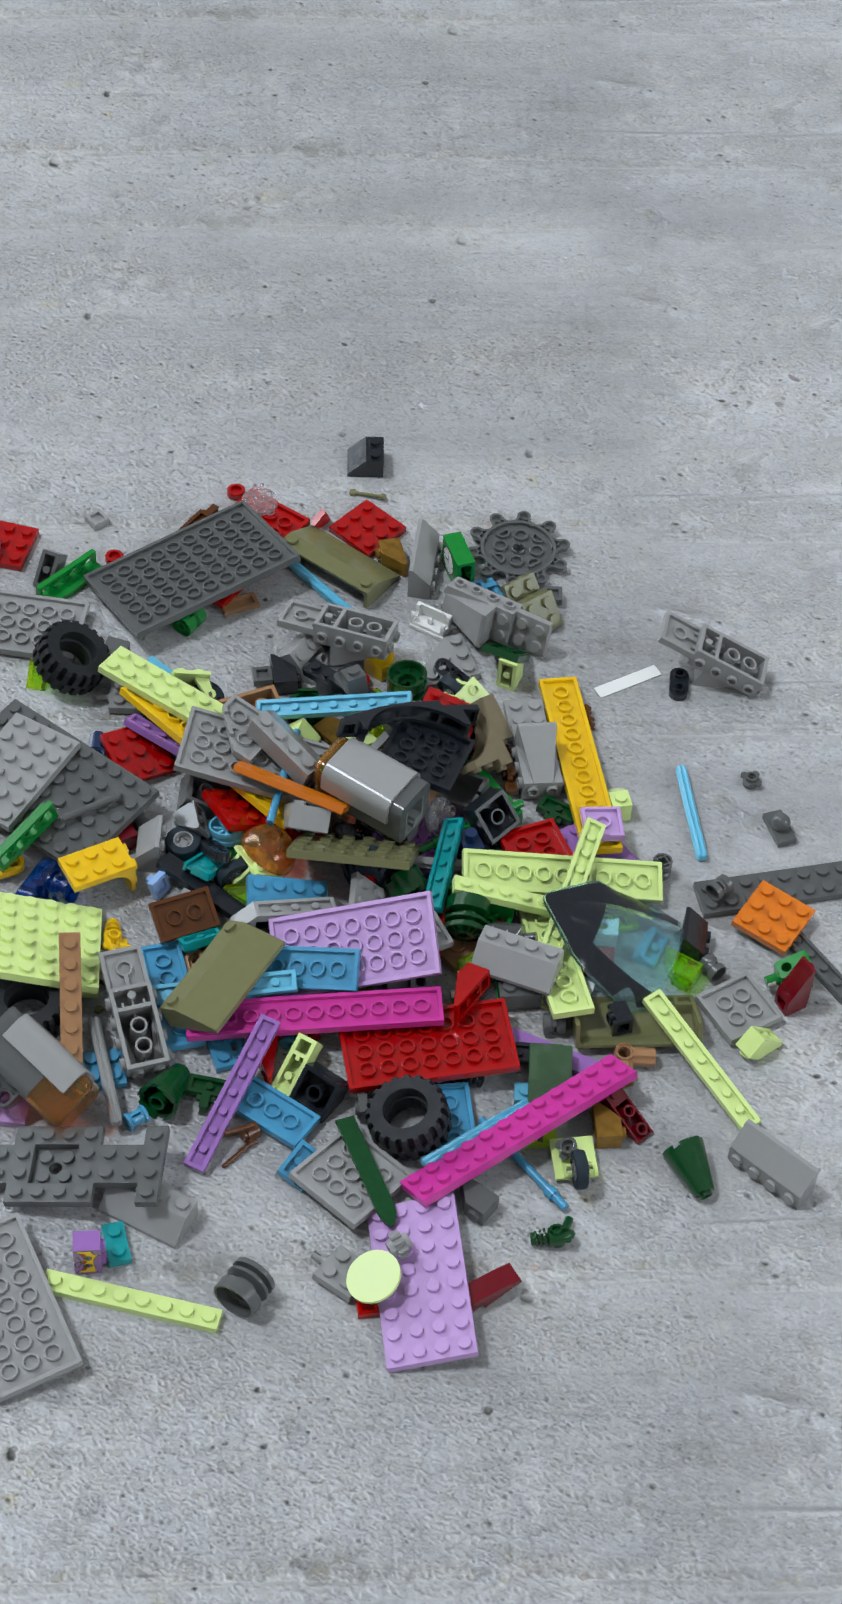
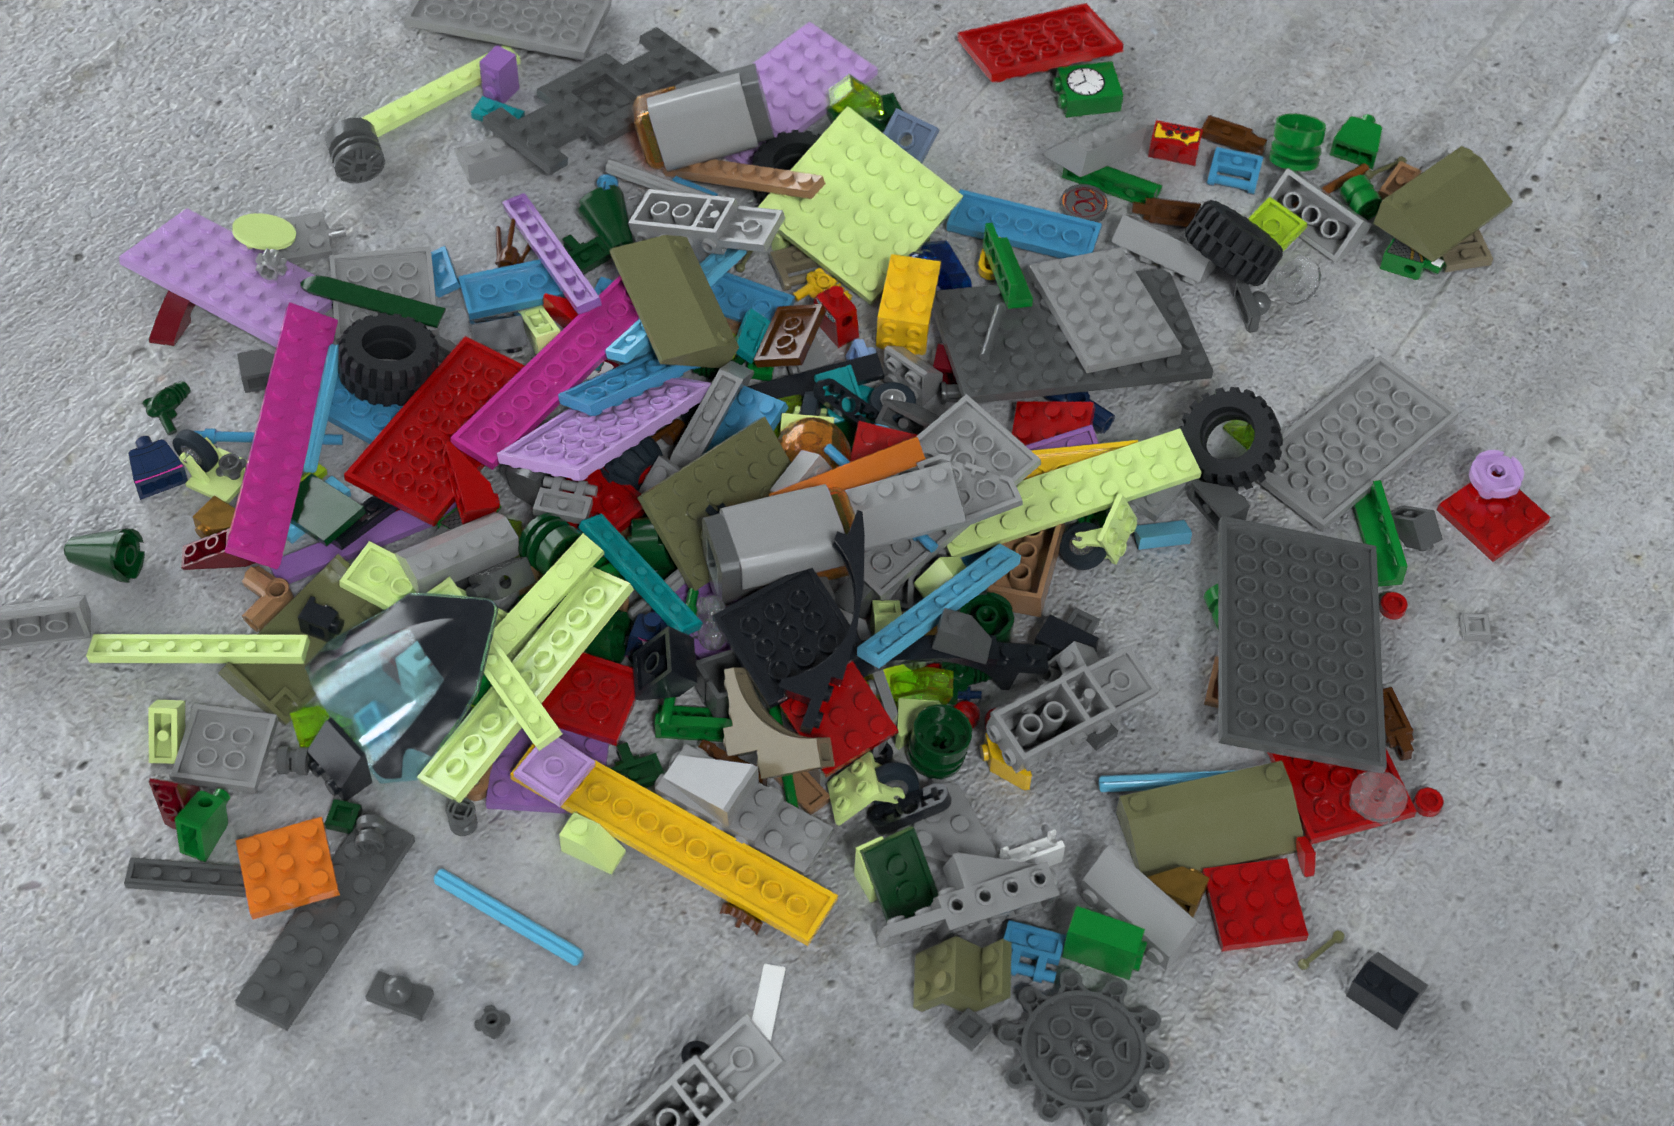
camera: 130 degrees right, 5 degrees up
none -> dark blue torso [128,436,188,500]
none -> dark green plate [324,799,363,834]
none -> red torso [814,286,859,348]

